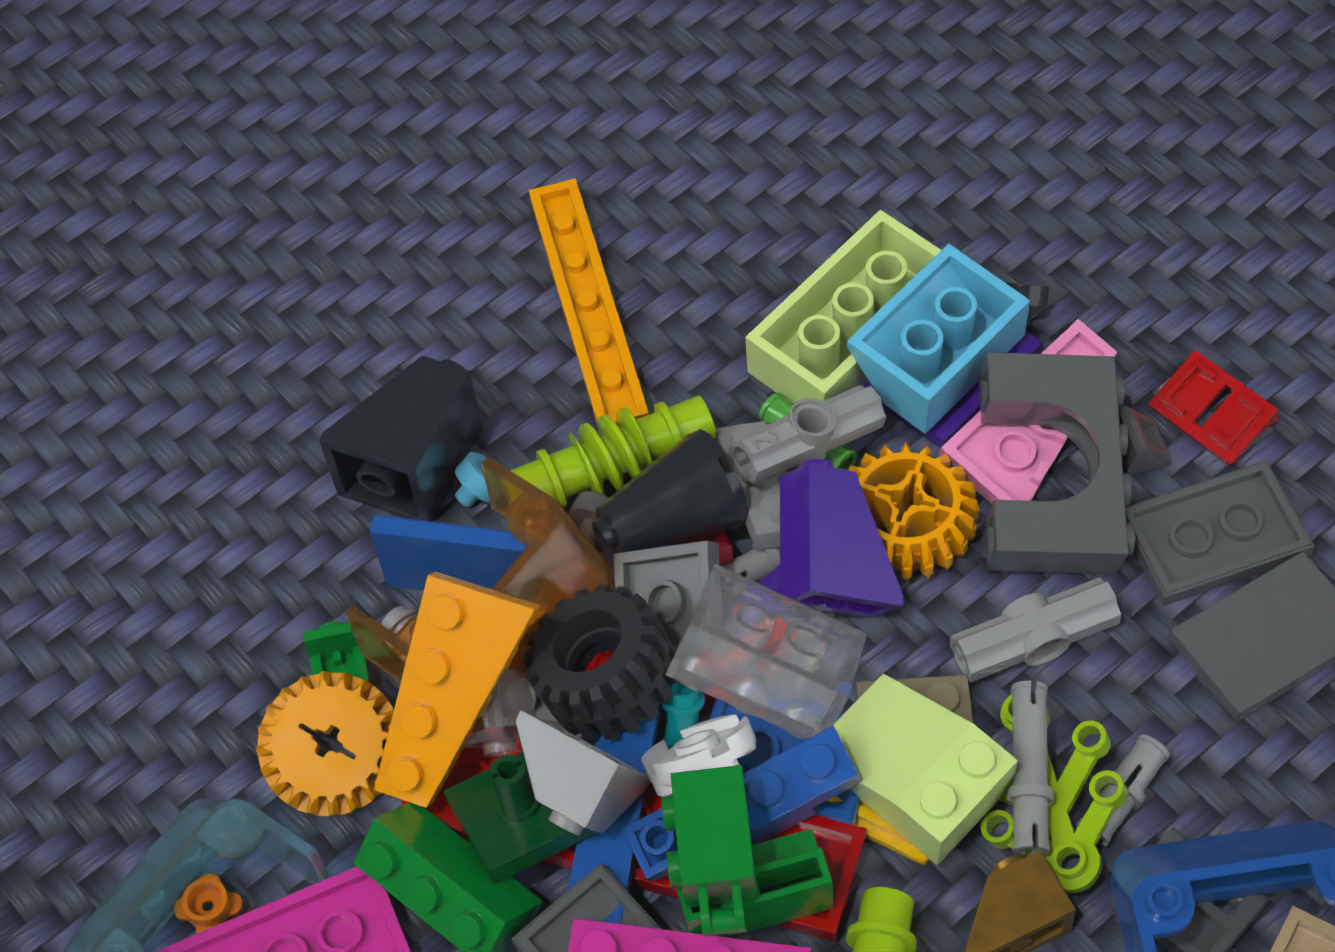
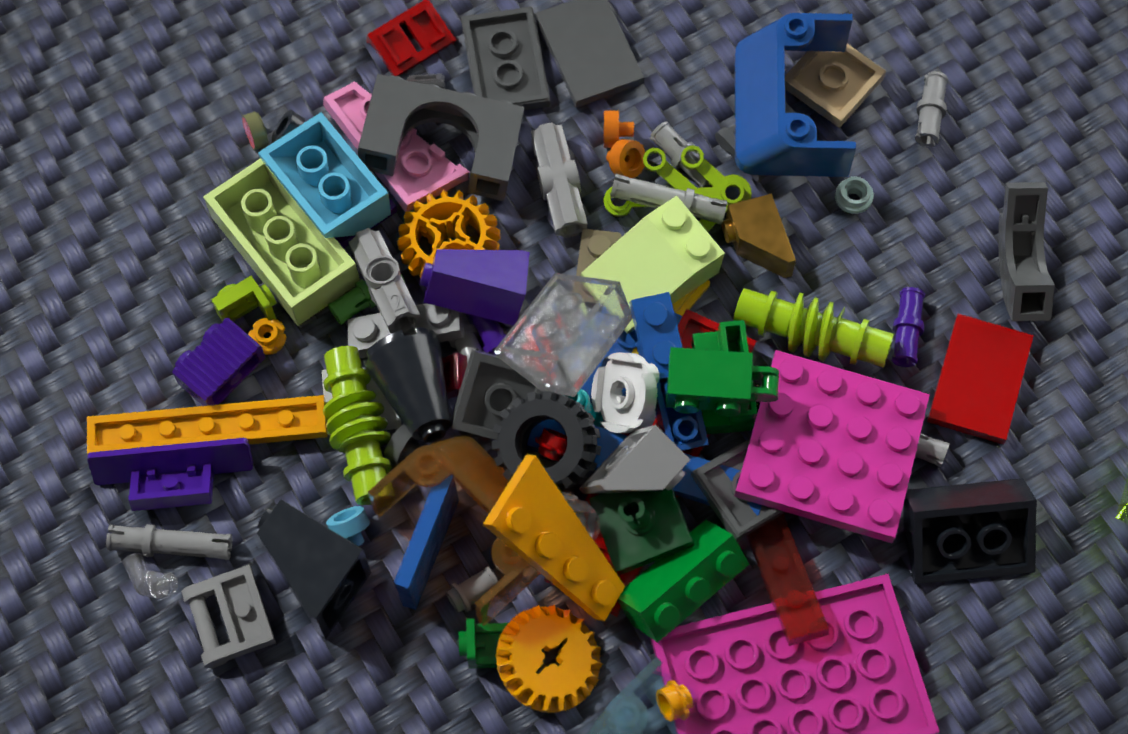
camera: 85 degrees left, 10 degrees up
none -> dark purple bracket [87,438,253,511]
none -> light grey pin [106,524,232,560]
none -> clear arm [122,553,178,599]
none -> dark purple brick [172,318,266,406]
none -> light grey plate [181,564,276,669]
none -> lime bracket [211,276,277,322]
none -> olive tile [242,111,269,151]
none -> light orange plate [248,318,286,355]
none -> orange tile [604,111,634,148]
none -> orange tile [606,139,645,178]
none -> light orange plate [656,680,693,722]

